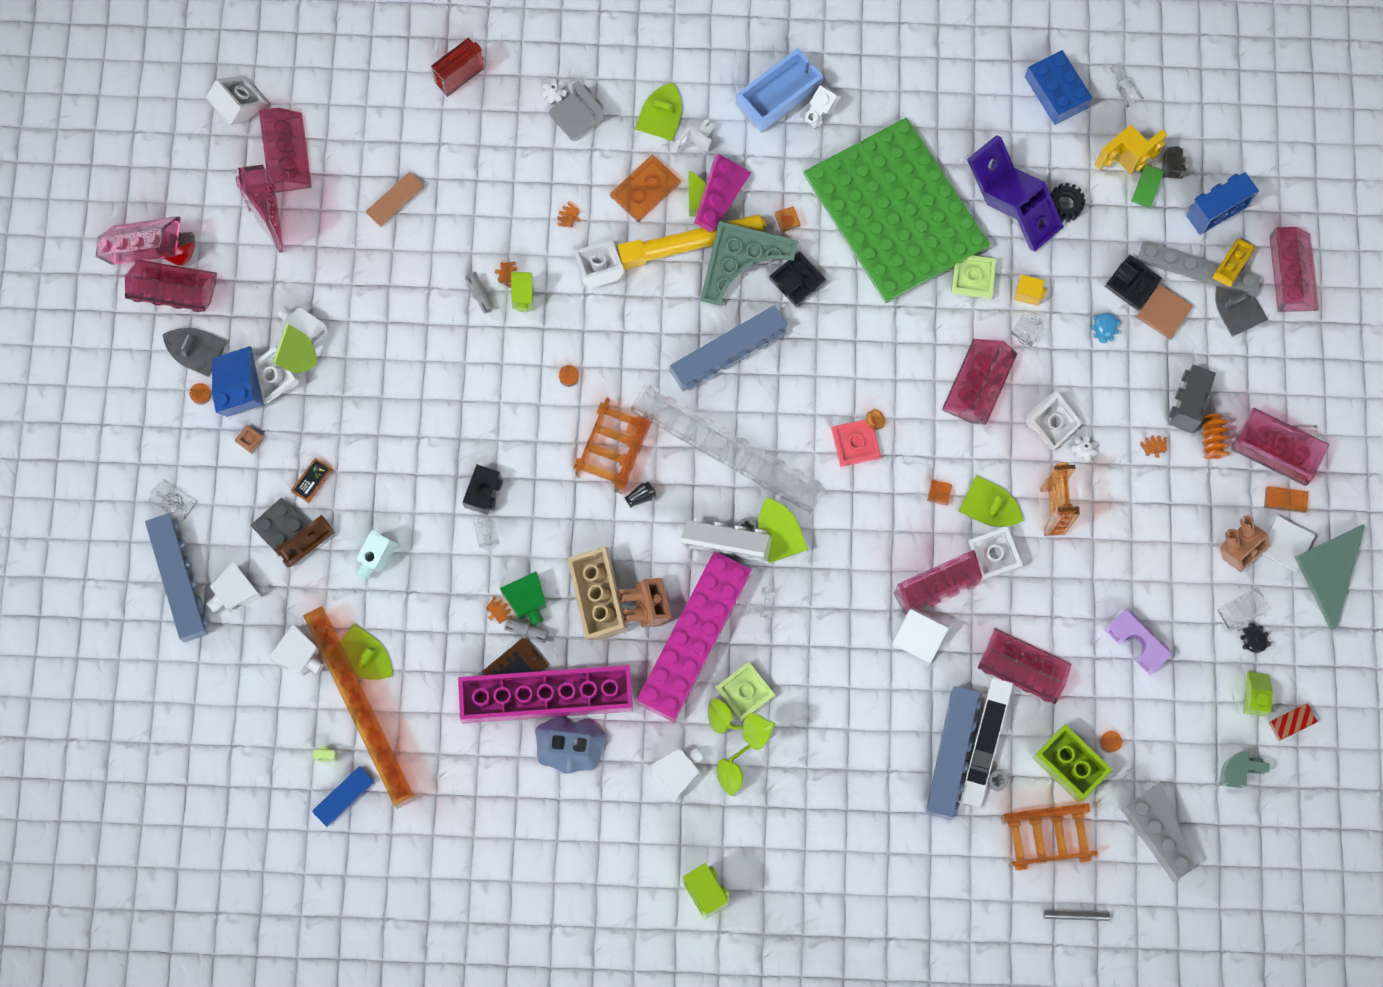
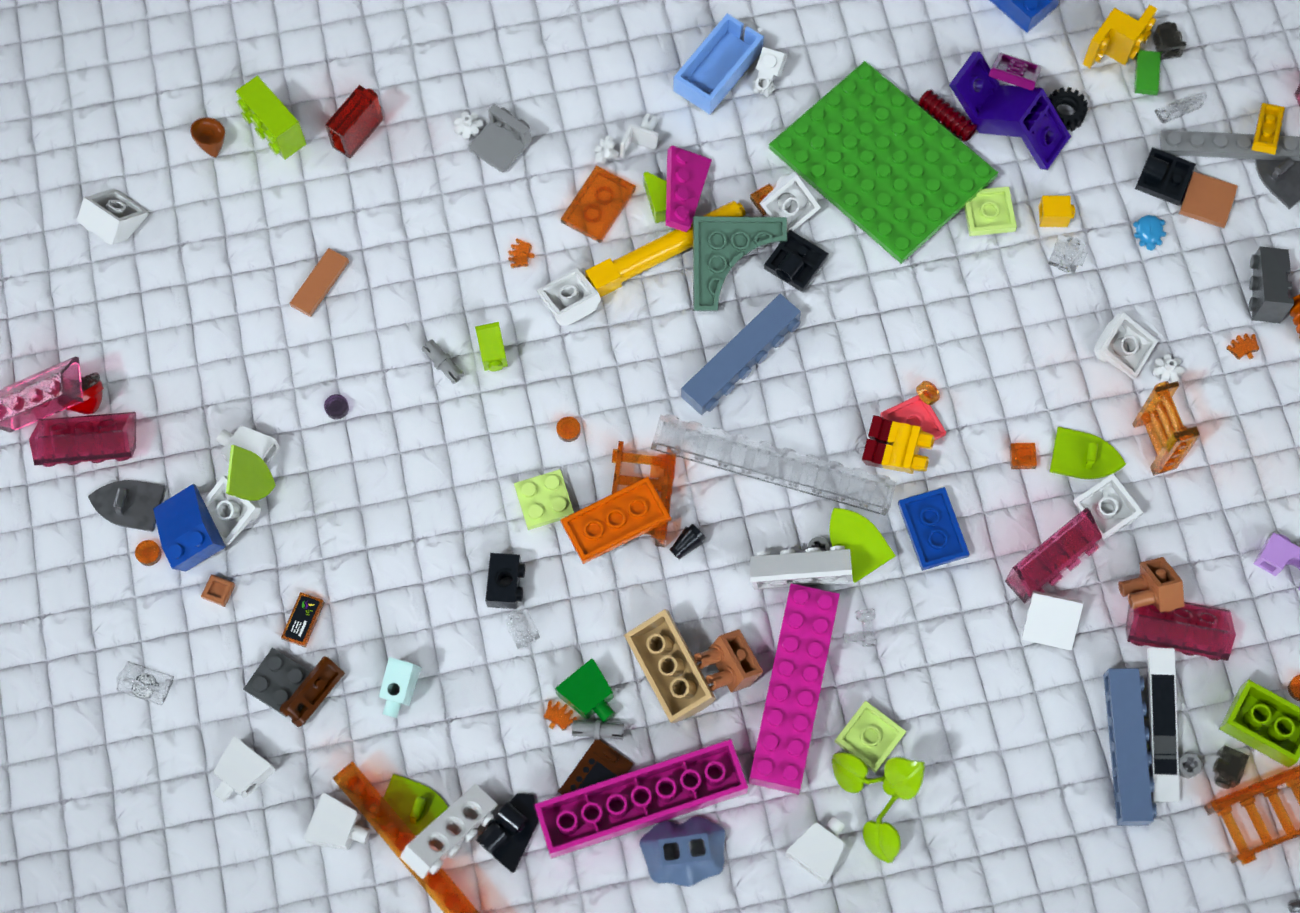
camera: 10 degrees left, 5 degrees down
sand blue brick [145,513,209,643] -> none
clear pink slope [236,164,283,253] -> none
clear pink slope [259,107,312,193] -> none
clear orange piece [495,261,518,288] -> none
lime shield [635,82,682,141] -> none
clear pink slope [942,339,1018,425] -> none
blue brick [1186,172,1259,235] -> none
none -> dark orange piece [190,117,225,158]
none -> lime brick [236,75,306,160]
none -> clear purple tile [324,394,349,420]
none -> white brick [400,783,498,879]
none -> black panel [476,793,538,873]
none -> yellowish green plate [514,469,574,530]
none -> orange tile [560,477,671,564]
none -> white plant [594,135,619,164]
none -> white slope [759,172,821,233]
none -> yellow hips [862,415,935,474]
none -> blue plate [898,487,970,571]
none -> dark red piece [918,89,977,142]
none -> magenta tile [989,52,1042,91]
none -> nougat brick [1118,557,1185,613]
none -> clear slope [1155,92,1207,123]
none -> clear smoke brick [1212,745,1249,789]

